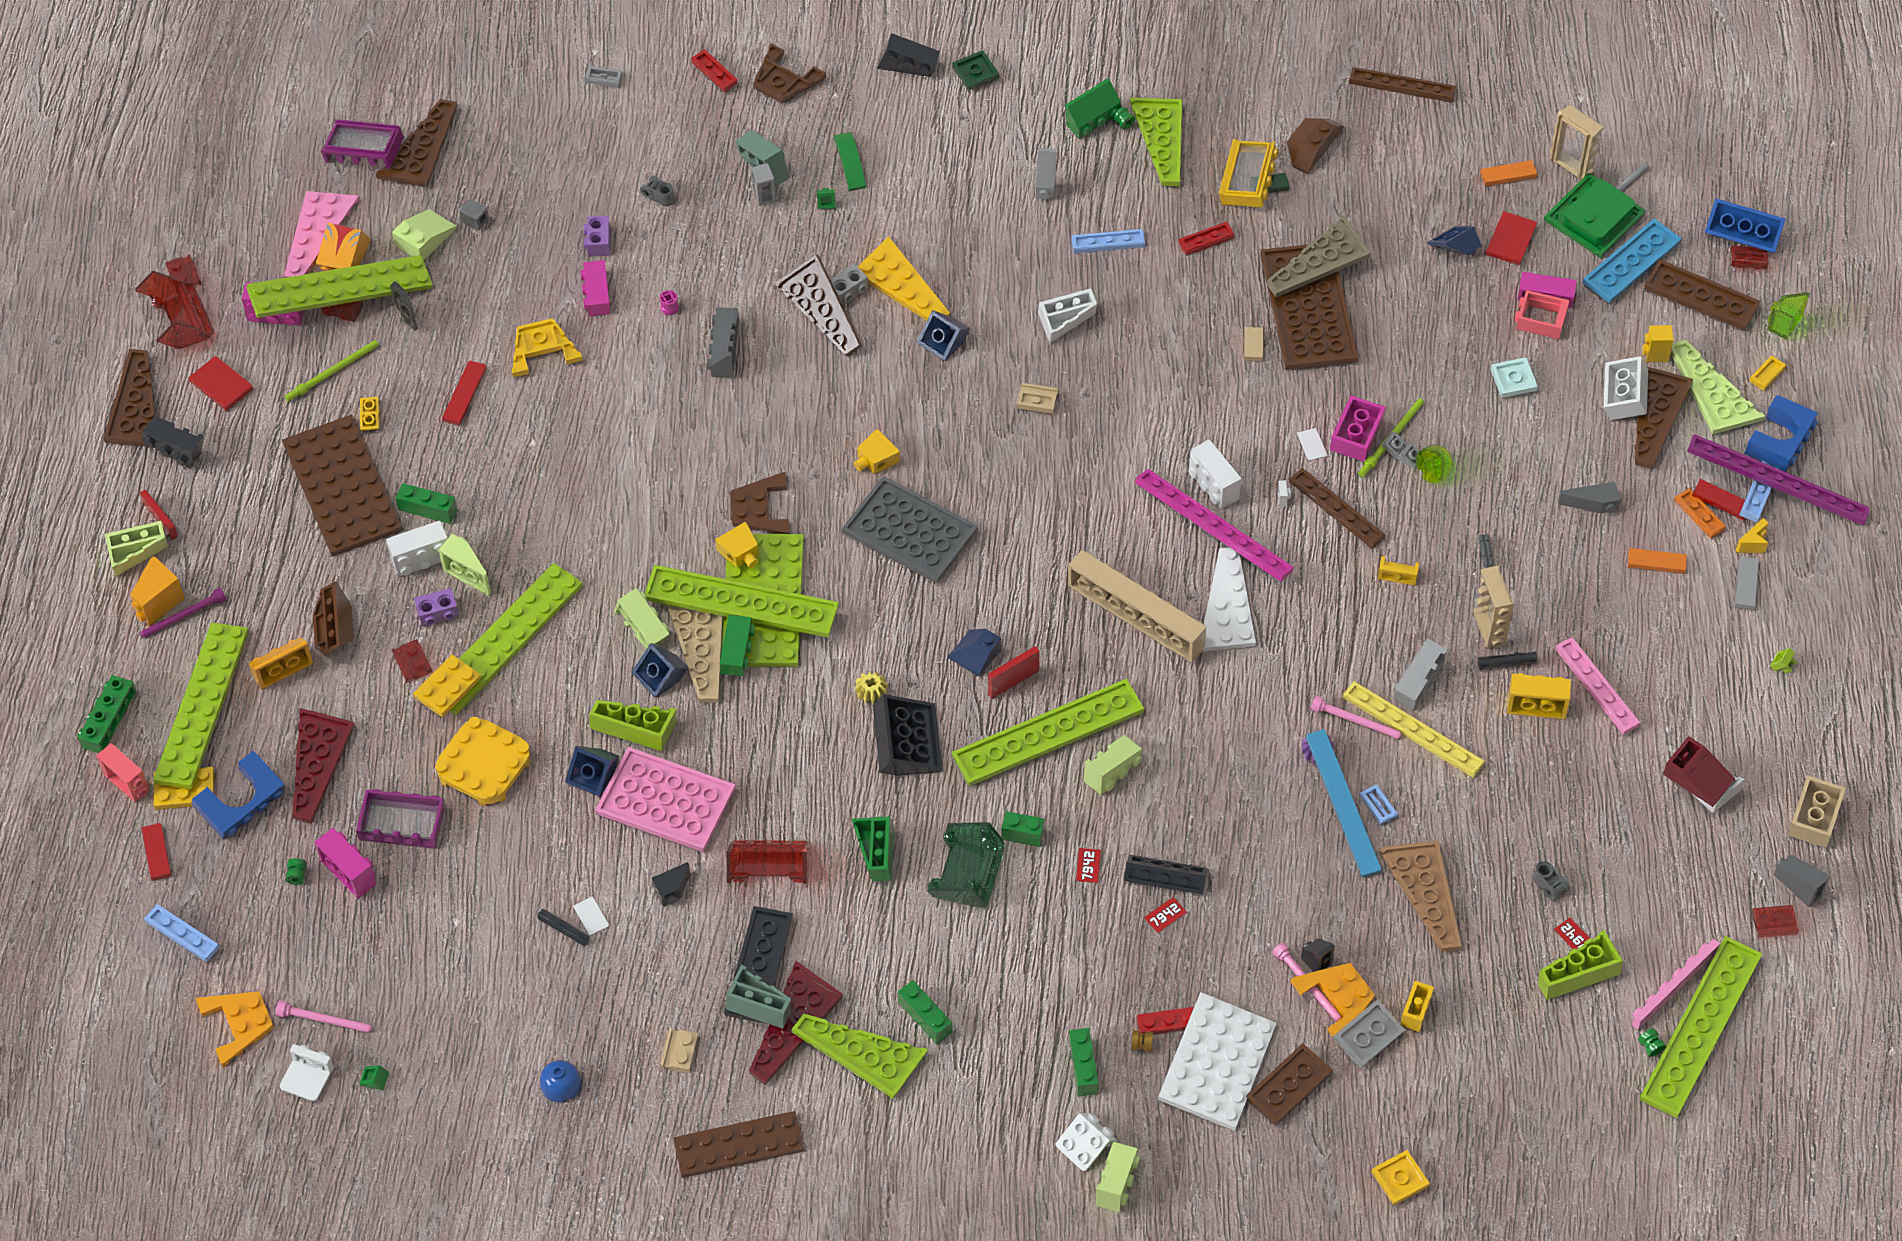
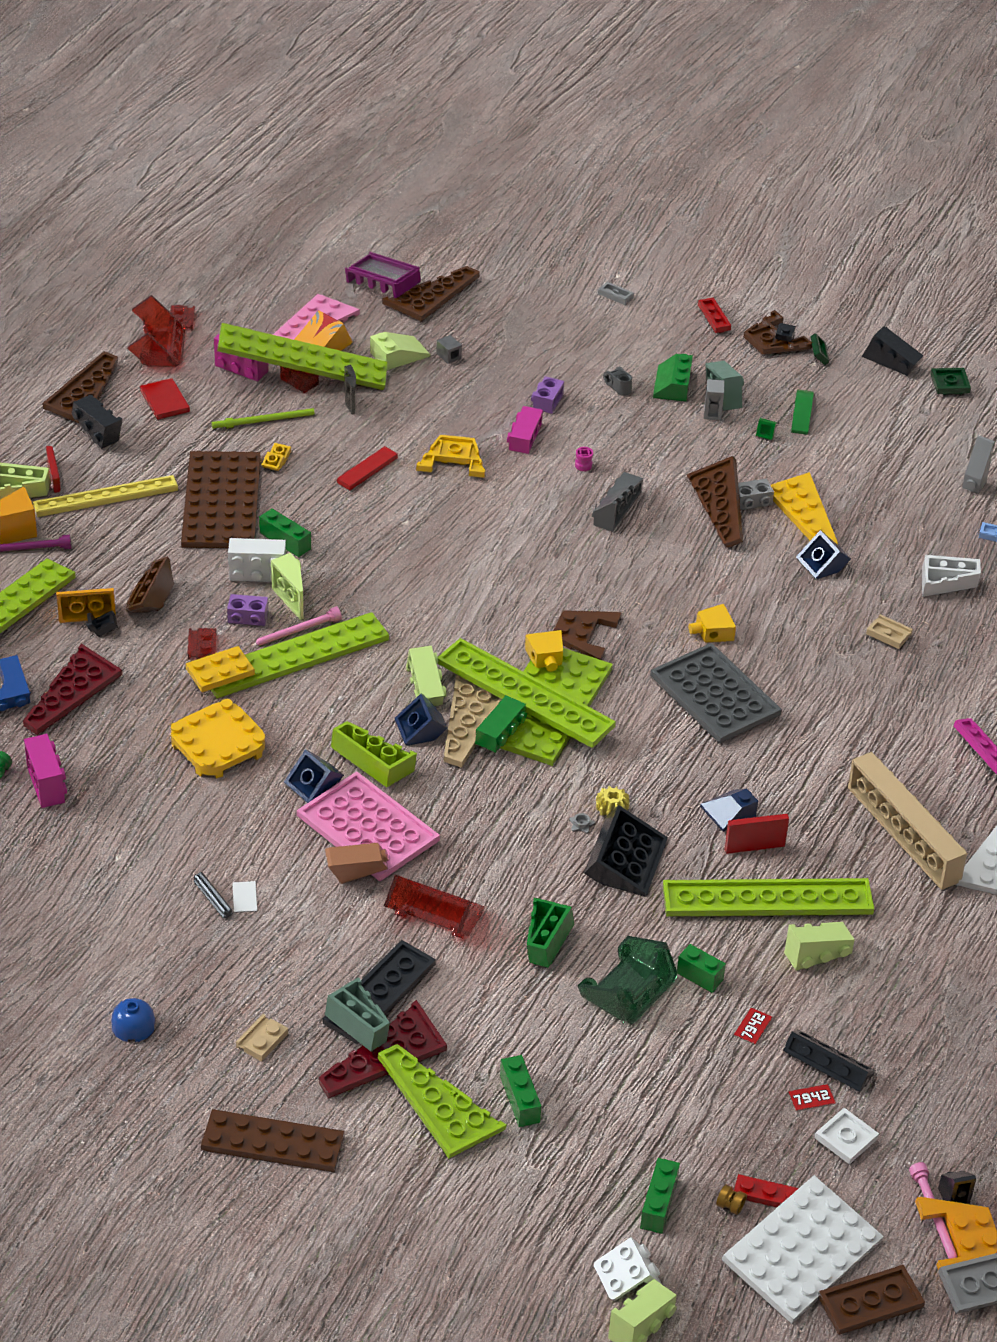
camera: 20 degrees right, 15 degrees down
window [356,789,446,849] -> none
black slope [651,862,691,906] -> none
none -> light yellow tile [33,475,178,517]
none -> black bracket [86,610,118,637]
none -> bright pink piece [256,606,342,646]
none -> nougat slope [325,843,389,884]
none -> light grey plate [569,813,595,834]
none -> green slope [653,354,693,402]
none -> black bracket [775,323,796,342]
none -> dark green tile [810,333,829,365]
none -> white plate [815,1108,879,1164]

